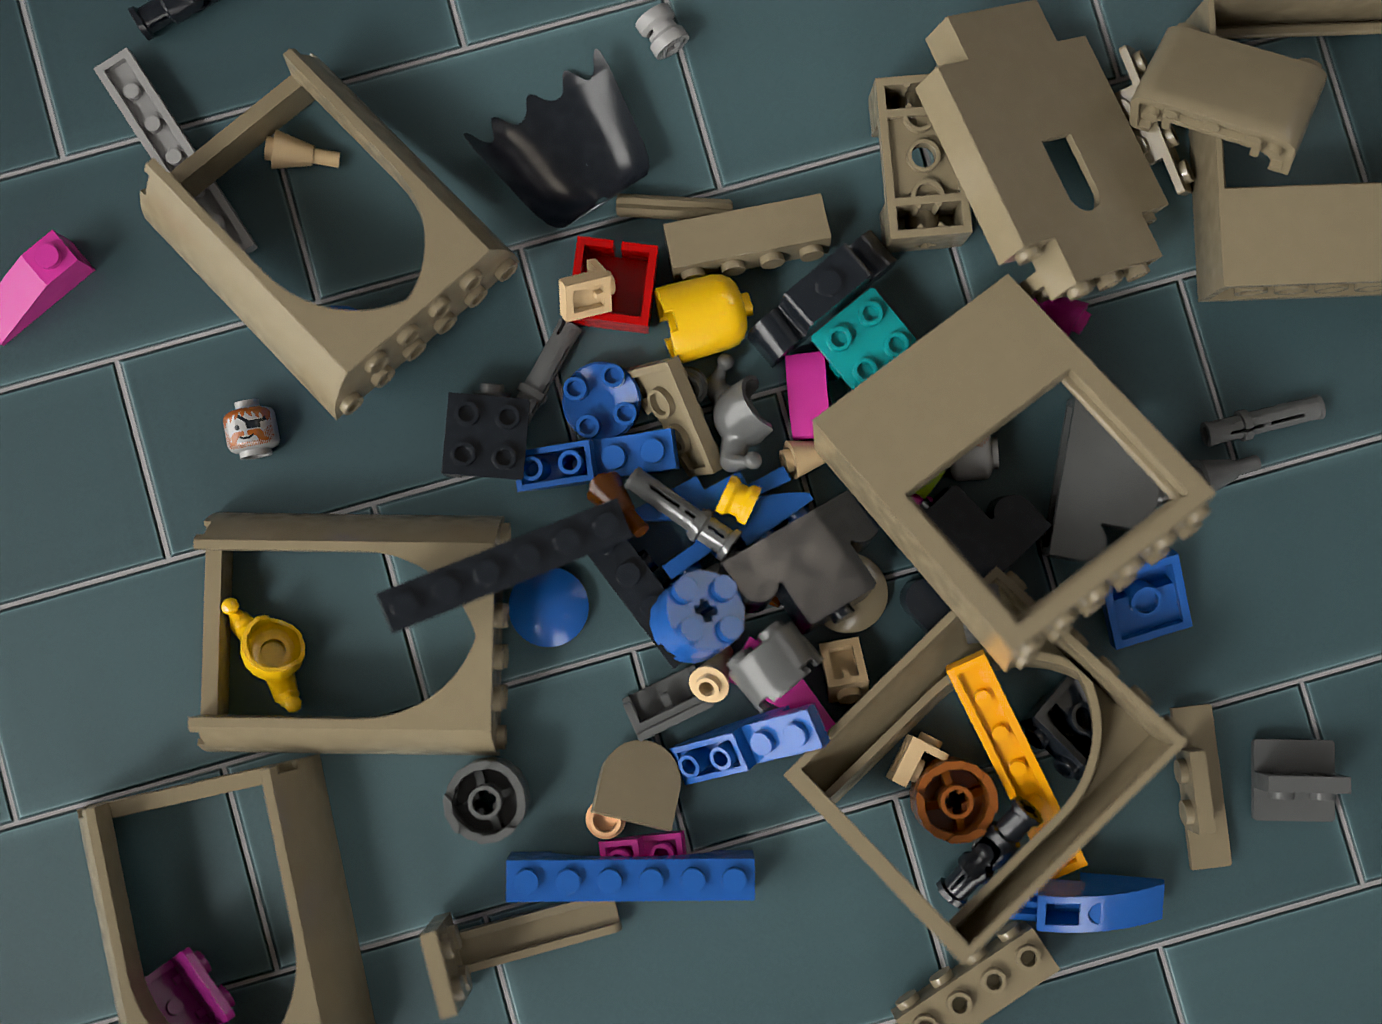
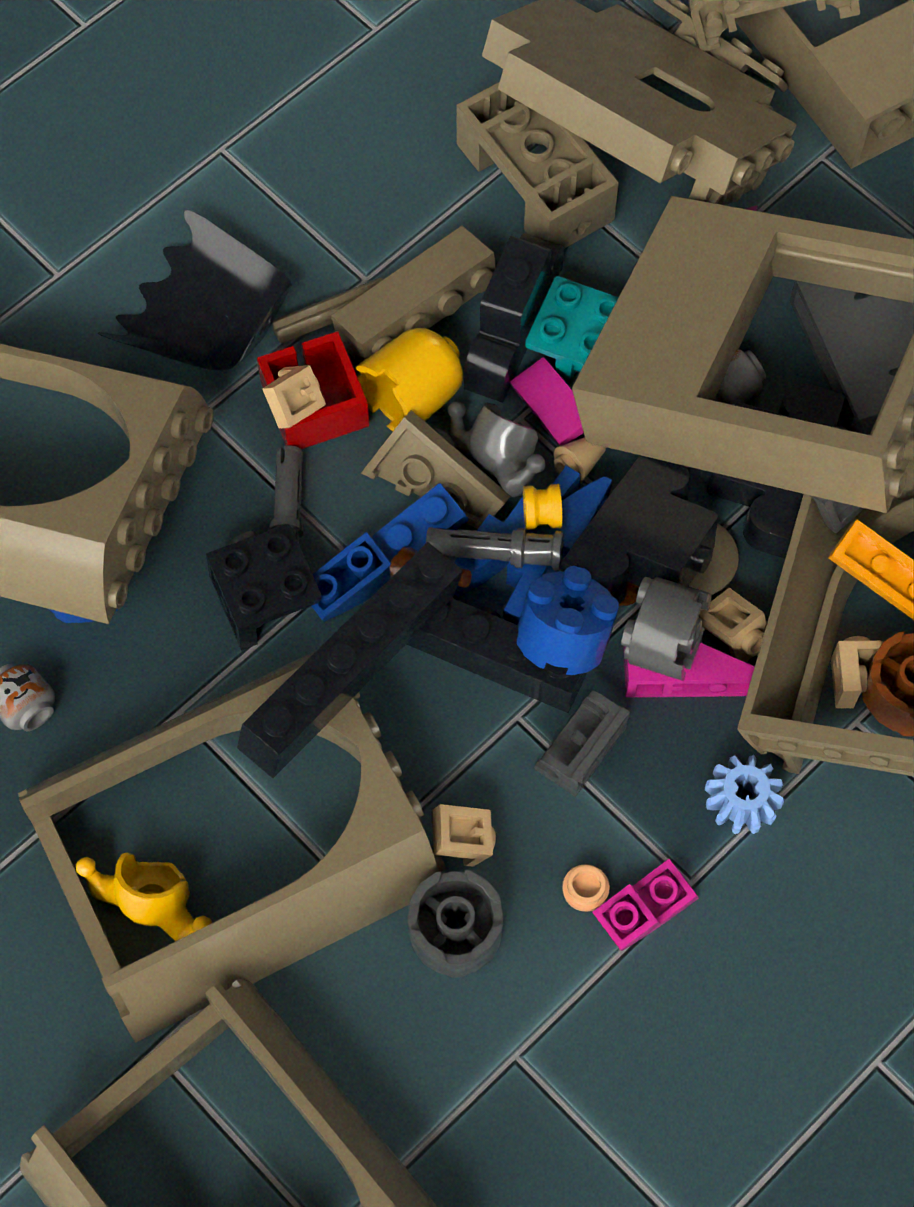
camera: 25 degrees left, 20 degrees down
dark tan bracket [419,901,623,1020] -> none
blue arch [506,850,755,902] -> none
blue dish [509,568,589,647] -> none
blue dish [562,362,641,441] -> none
dark tan tile [591,740,681,832] -> none
light grey wheel [635,2,689,60] -> none
blue slope [670,703,830,785] -> none
tan cone [689,646,733,703] -> none
none -> tan bracket [432,804,496,867]
none -> light blue gear [705,755,784,834]

